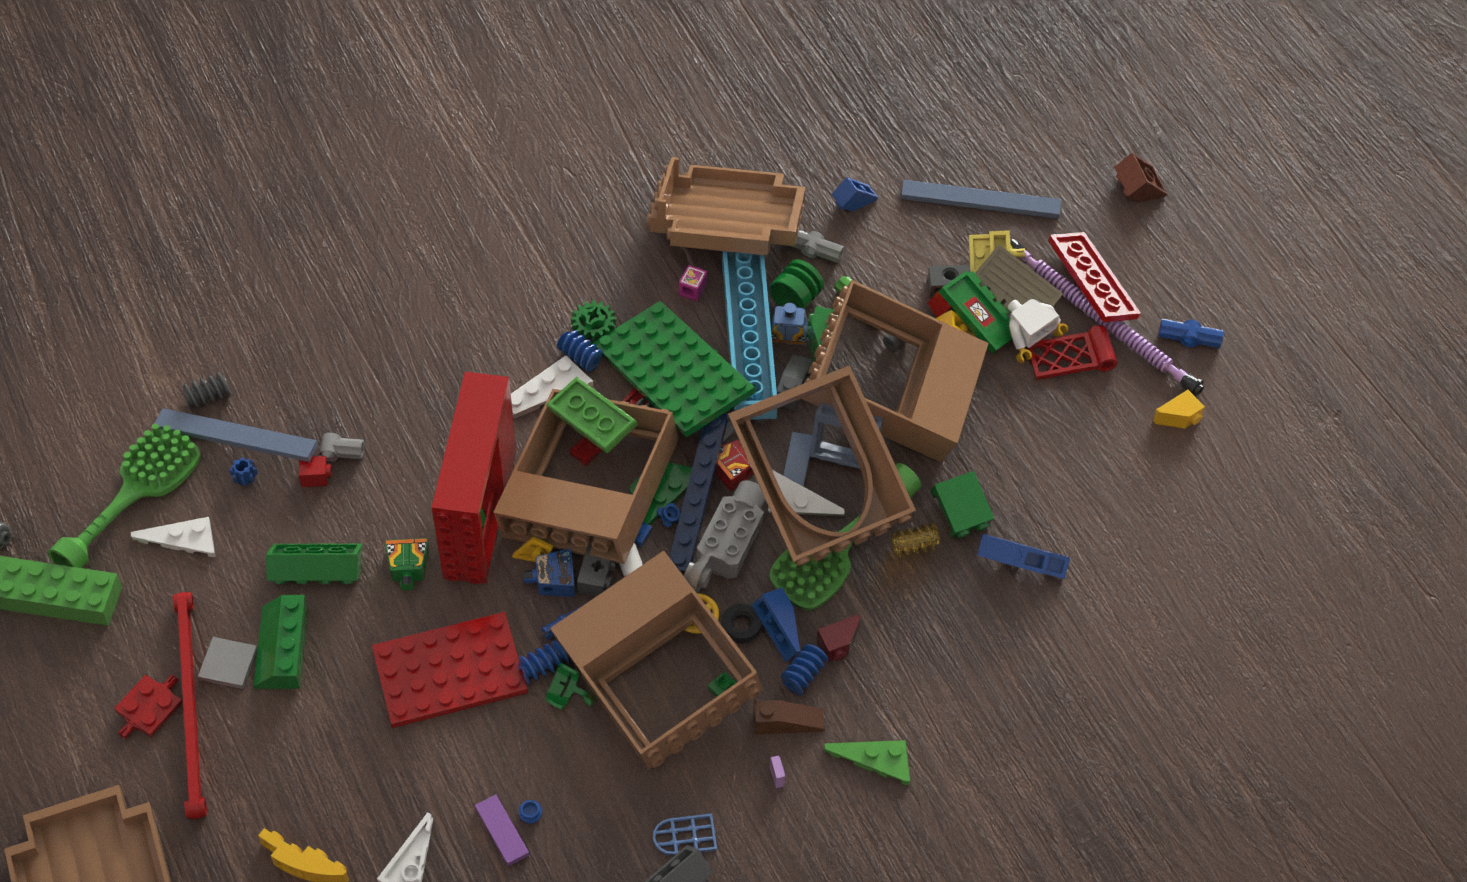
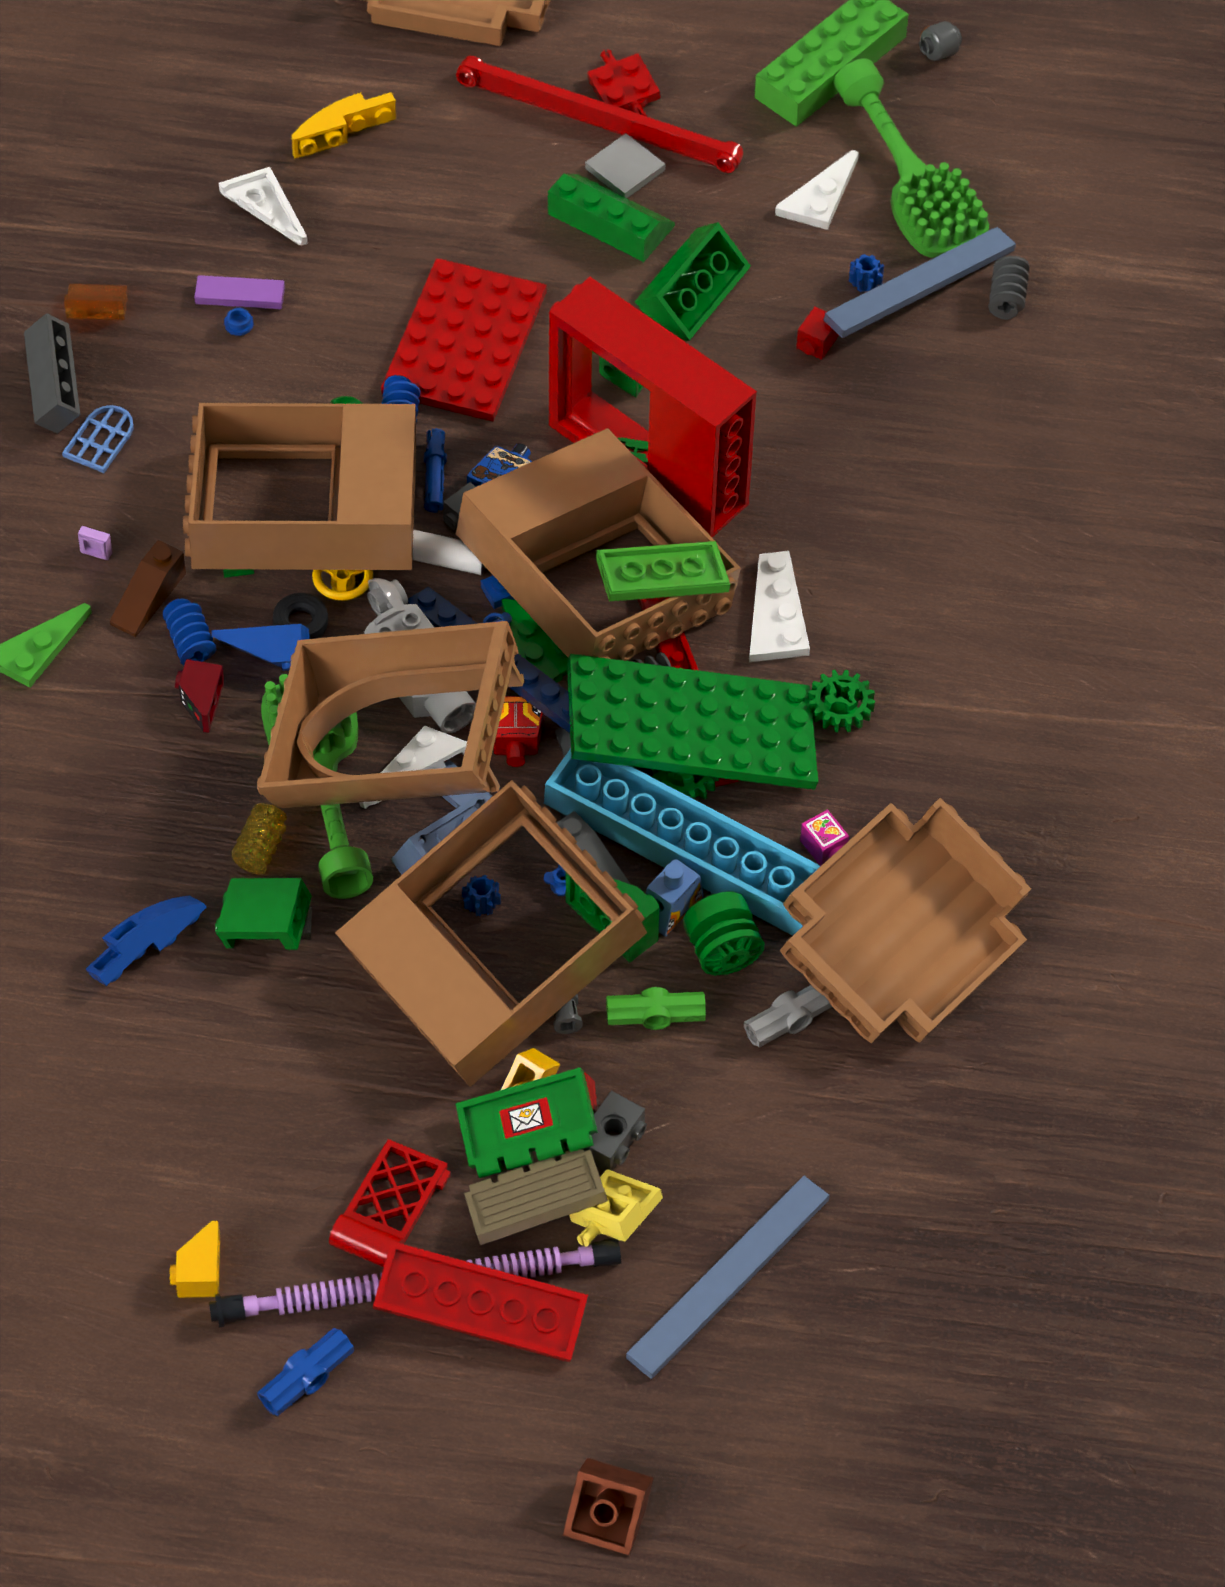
camera: 125 degrees right, 0 degrees up
light grey piece [319,433,364,461] -> none
blue piece [557,330,603,373] -> none
blue slope [831,177,879,211] -> none
white torso [1008,299,1068,363] -> none

